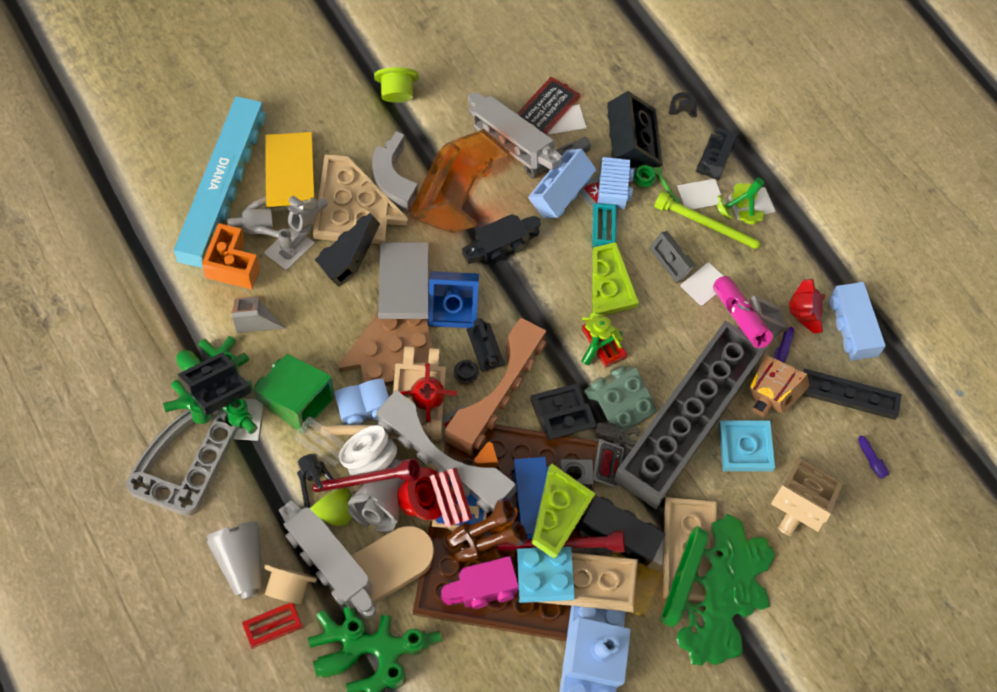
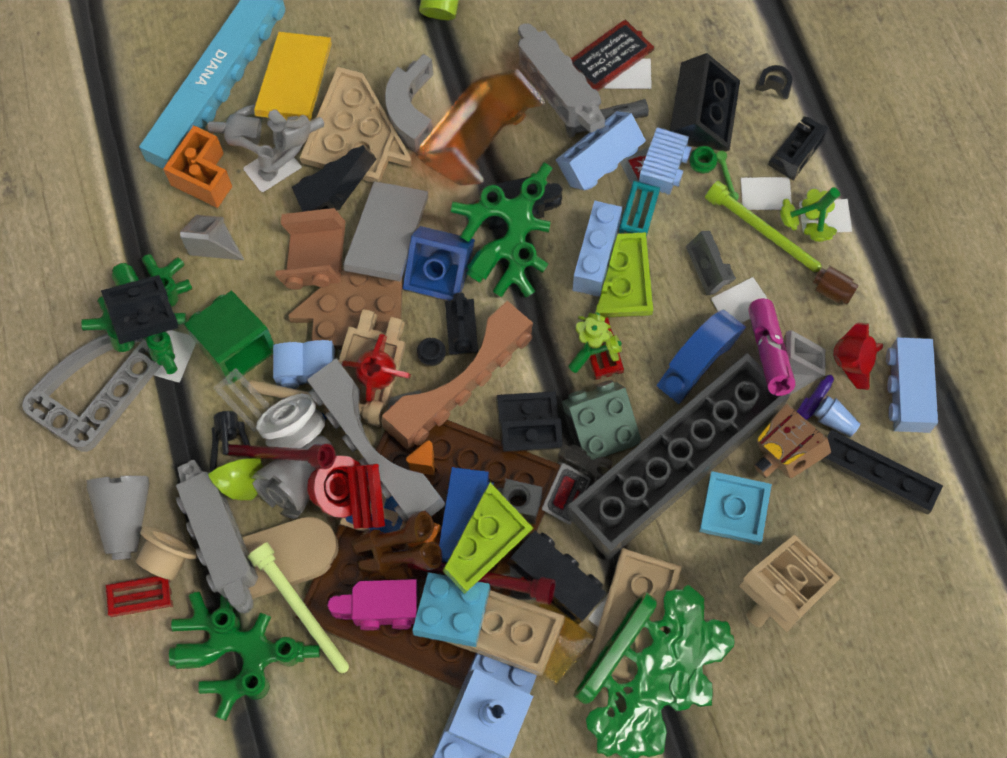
camera: 20 degrees right, 5 degrees up
dark purple piece [858,436,889,479] -> none
none -> yellowish green piece [247,542,349,673]
none -> nougat panel [275,208,346,290]
none -> green plant [450,162,553,298]
none -> light blue brick [573,201,622,297]
none -> blue arch [656,309,746,404]
none -> reddish brown brick [813,266,859,305]
none -> light blue cone [813,396,861,438]

